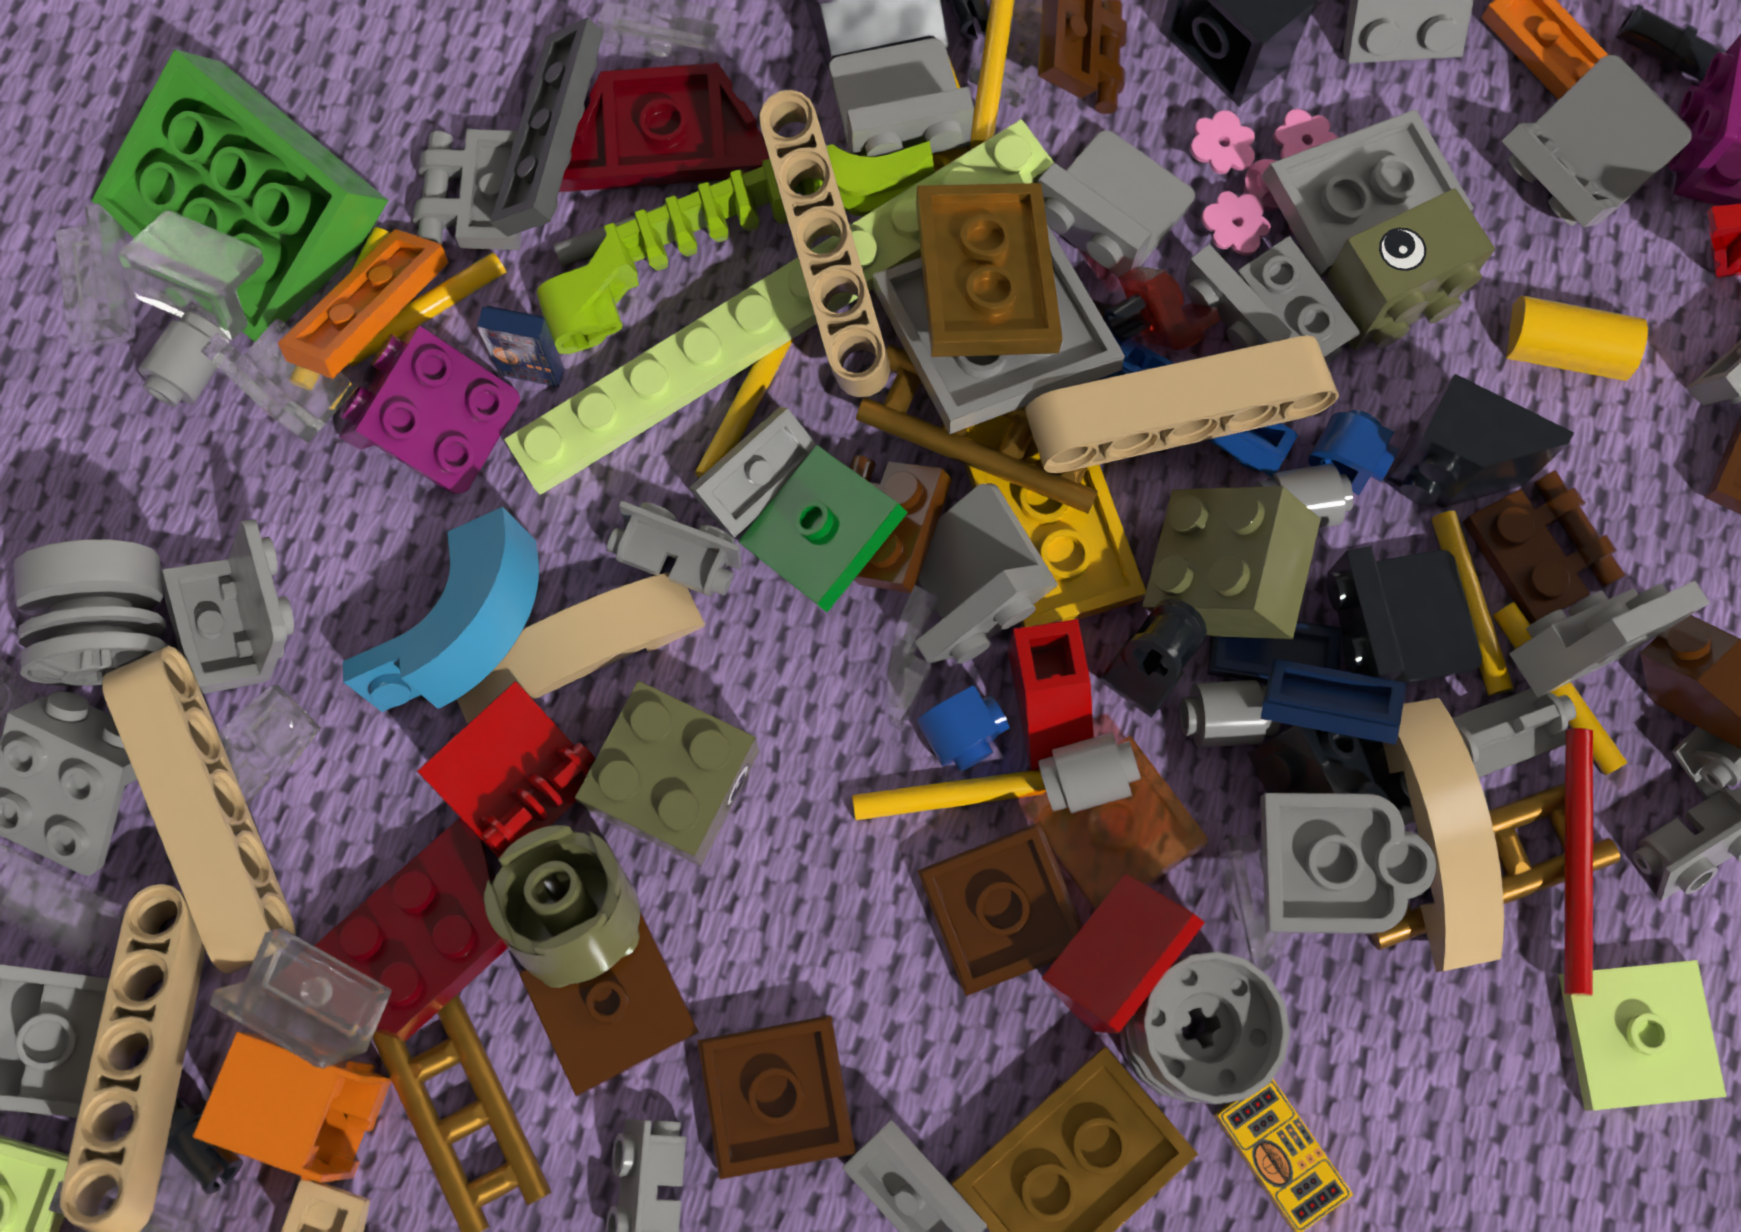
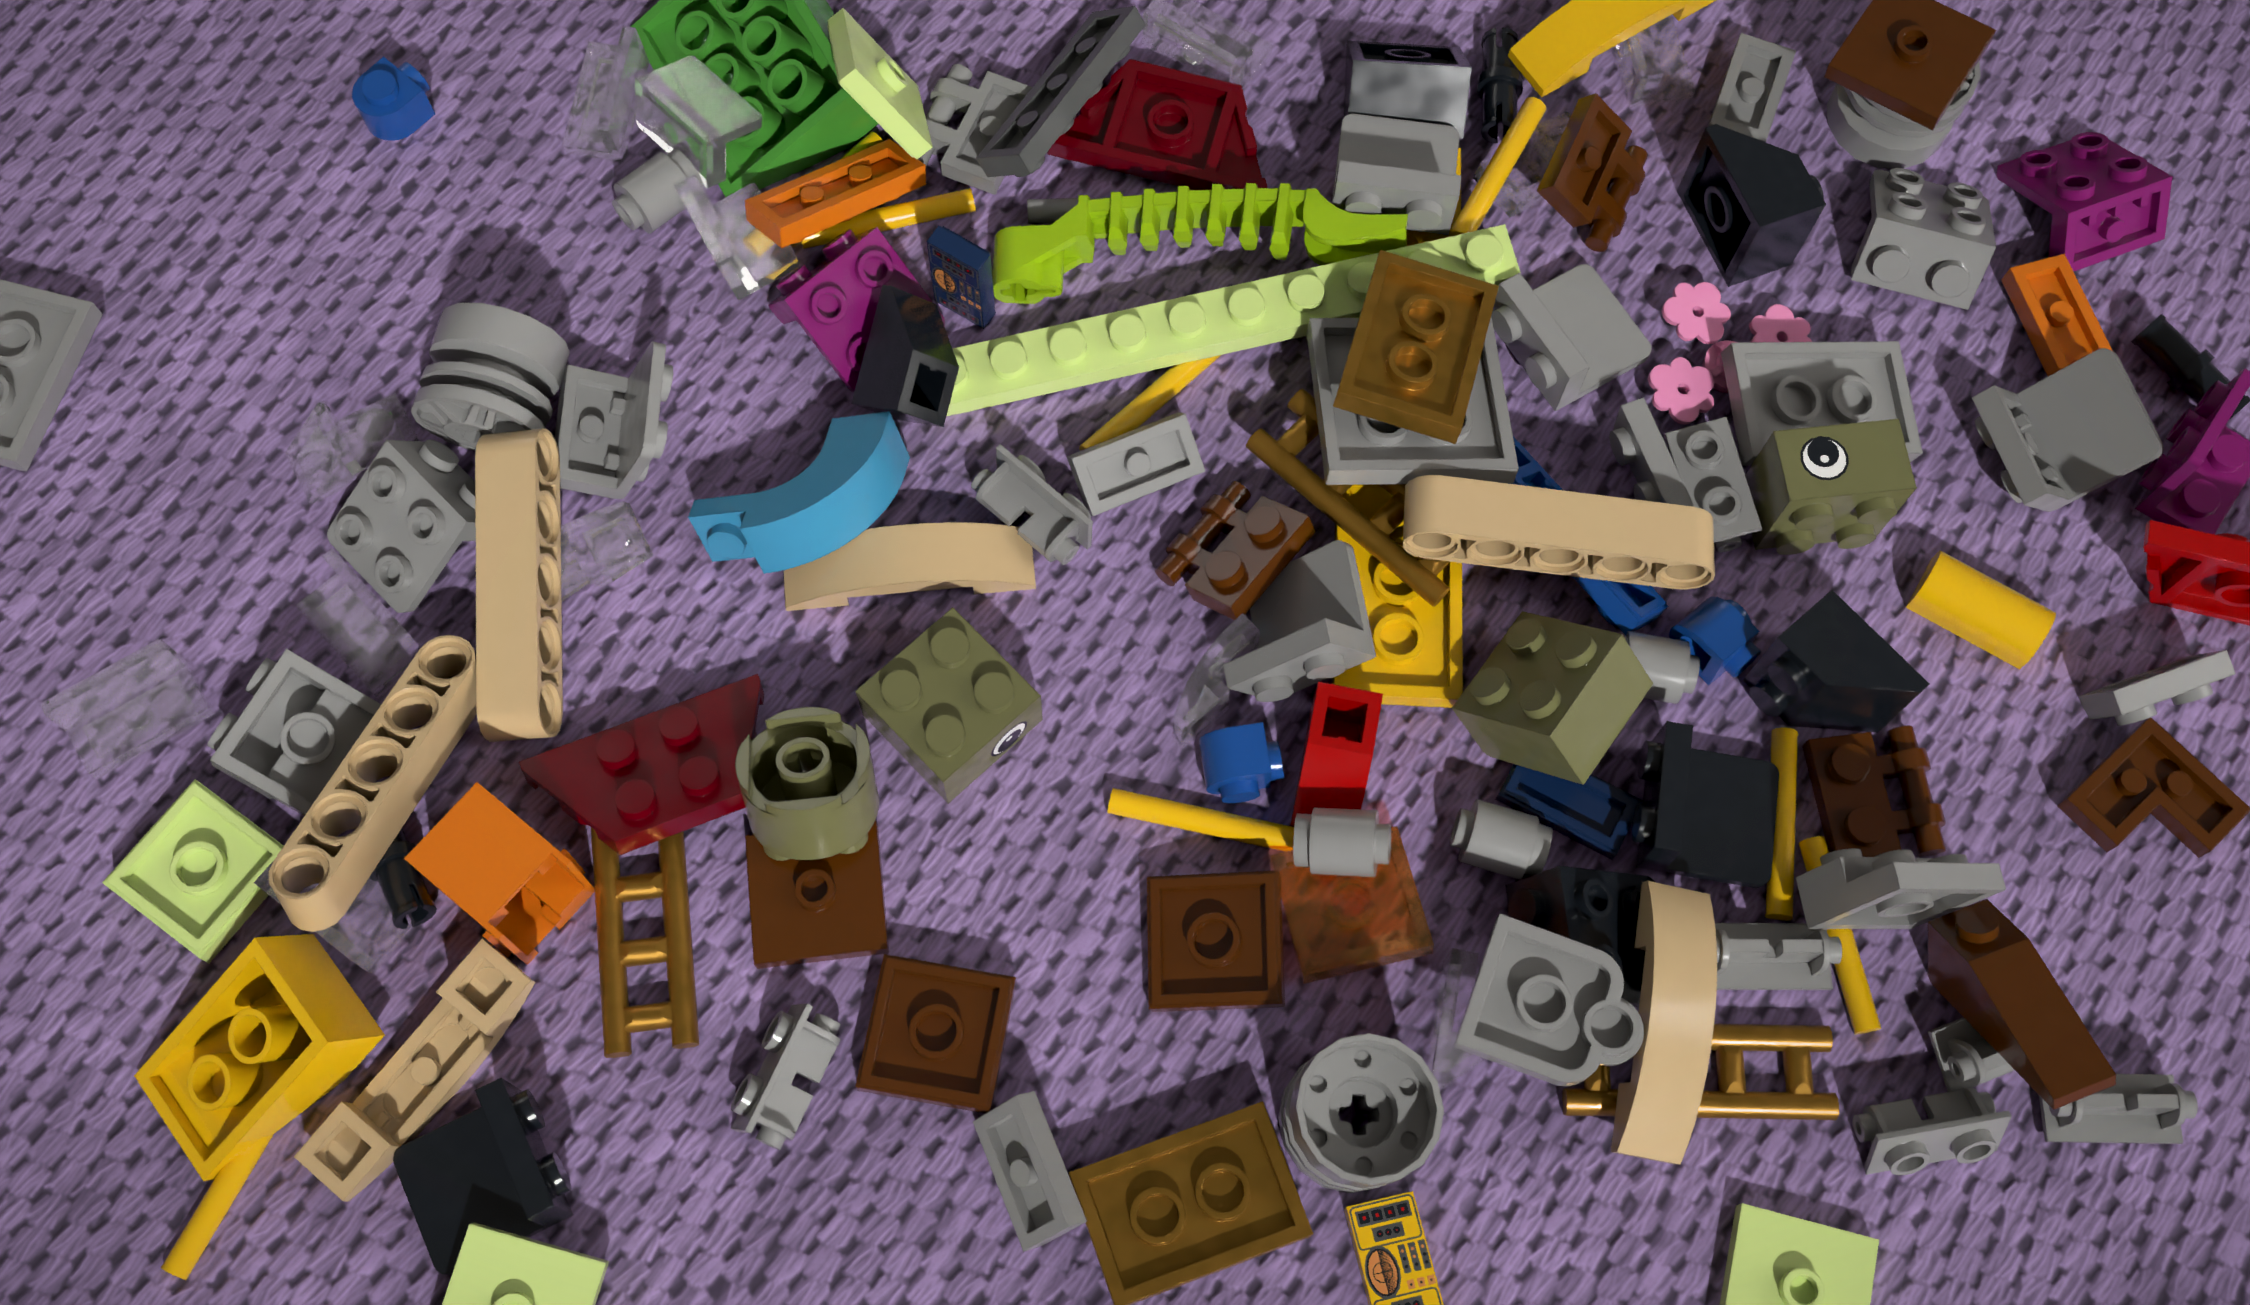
camera: 20 degrees right, 5 degrees down
clear panel [209,928,392,1068] -> none
red hinge [416,681,596,859] -> none
green plate [738,445,908,612] -> none
tan beam [759,90,890,397] -> none
red slope [1041,873,1205,1033] -> none
black hand [1092,293,1152,342] -> none
black piece [1099,599,1207,718] -> none
clear red bracket [1118,266,1221,350] -> none
dark blue tile [1261,659,1407,745] -> none
red bar [1564,728,1593,996] -> none
none -> yellowish green plate [827,8,933,159]
none -> black slope [851,285,959,427]

